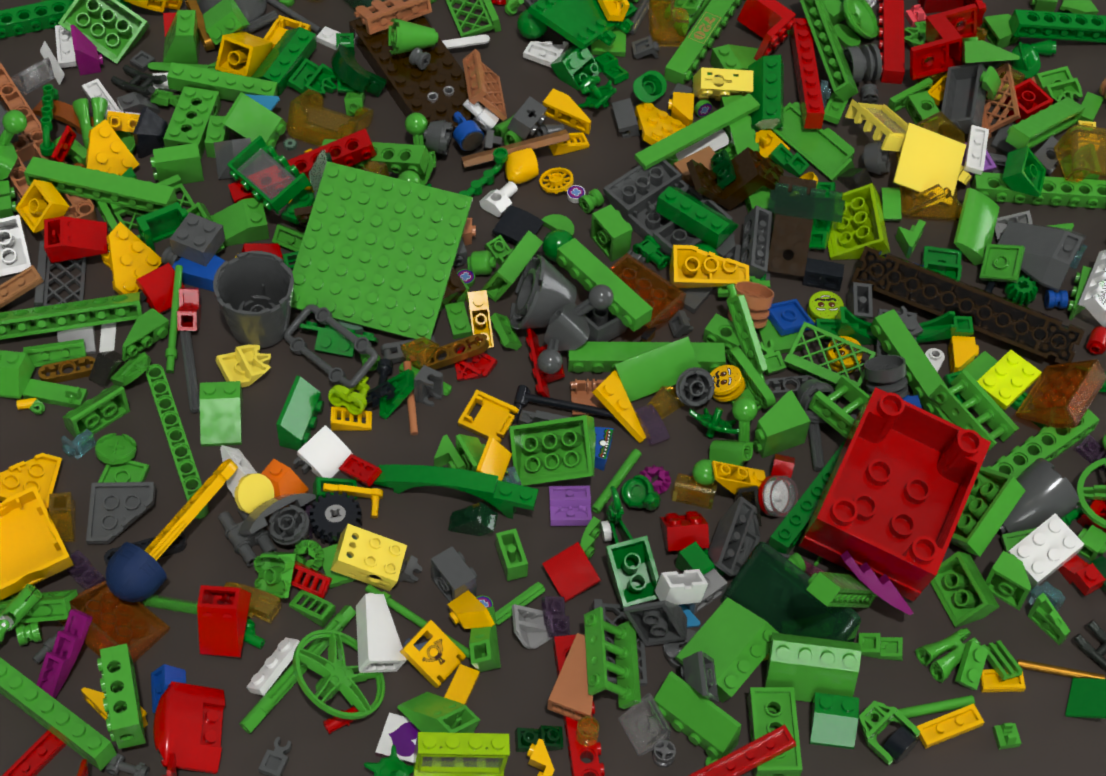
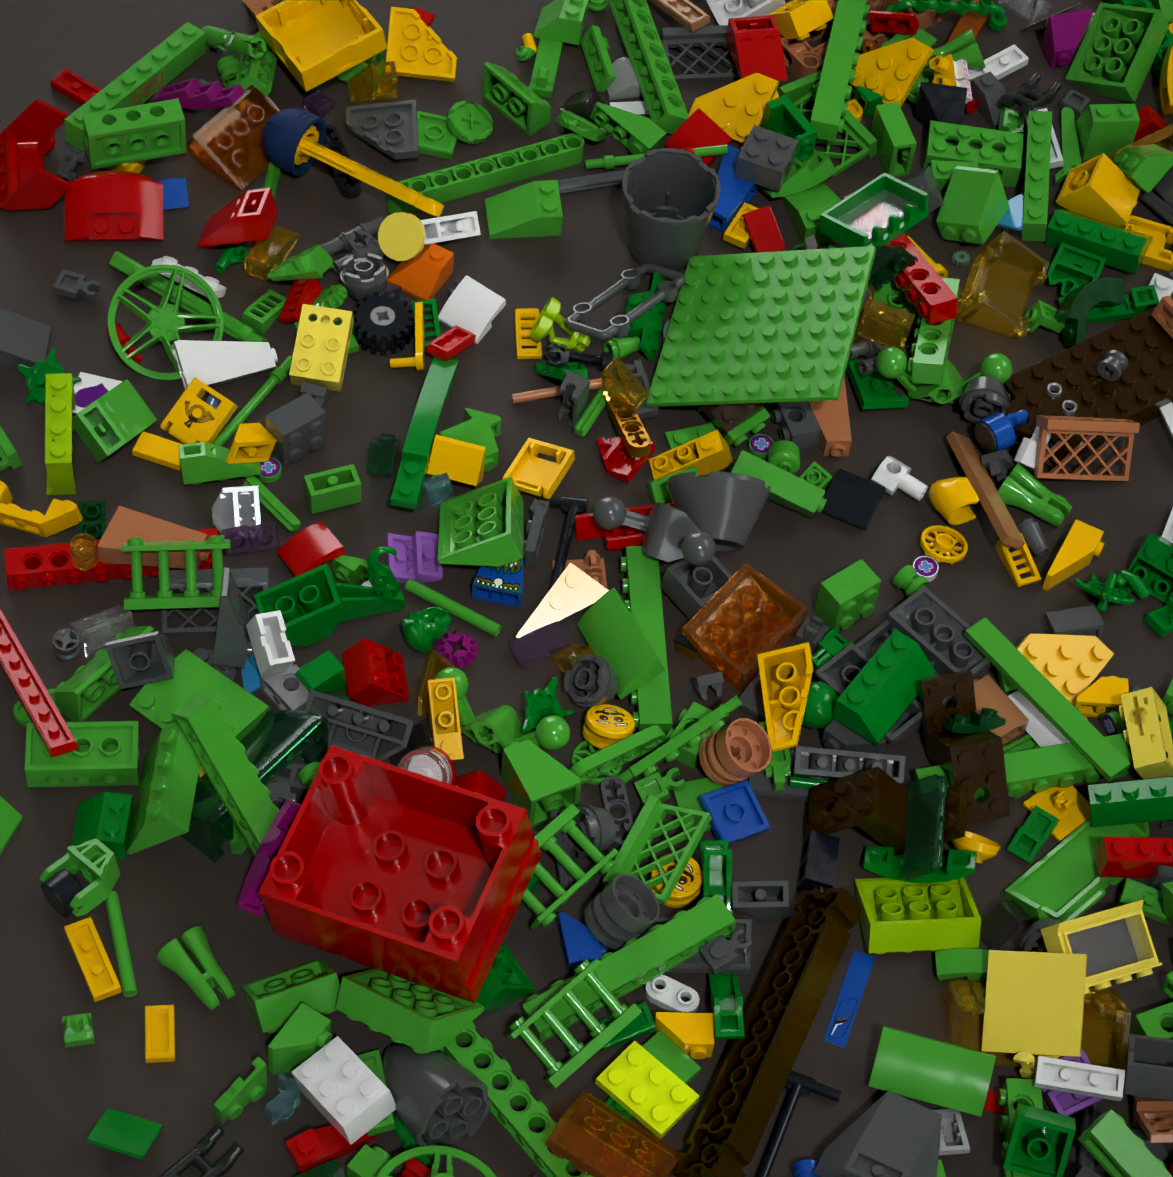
camera: 85 degrees right, 0 degrees up
pearl gold beam [38,356,98,383] -> none
clear light blue bracket [61,429,96,460] -> none
light yellow plate [215,345,271,388] -> none
dark grey slope [239,493,316,534] -> none
slope [276,375,324,451] -> none
bright green cone [388,18,438,54] -> none
green bar [459,148,508,196] -> none
dark grey brick [507,96,547,140] -> none
bright green tile [541,214,574,237] -> none
green piece [542,229,573,263] -> none
bright green brick [556,238,653,332] -> none
green piece [633,70,667,103] -> none
lime head [807,291,844,323] -> none
bright green slope [858,633,903,661] -> none
bright green slope [896,219,926,259] -> none
green plate [922,246,962,281] -> none
bright green plate [955,641,989,690] -> none
bright green tile [979,244,1025,283] -> none
bright green tile [982,640,1023,680] -> none
green gear [1004,274,1038,306] -> none
pearl gold bar [1017,659,1105,679] -> none

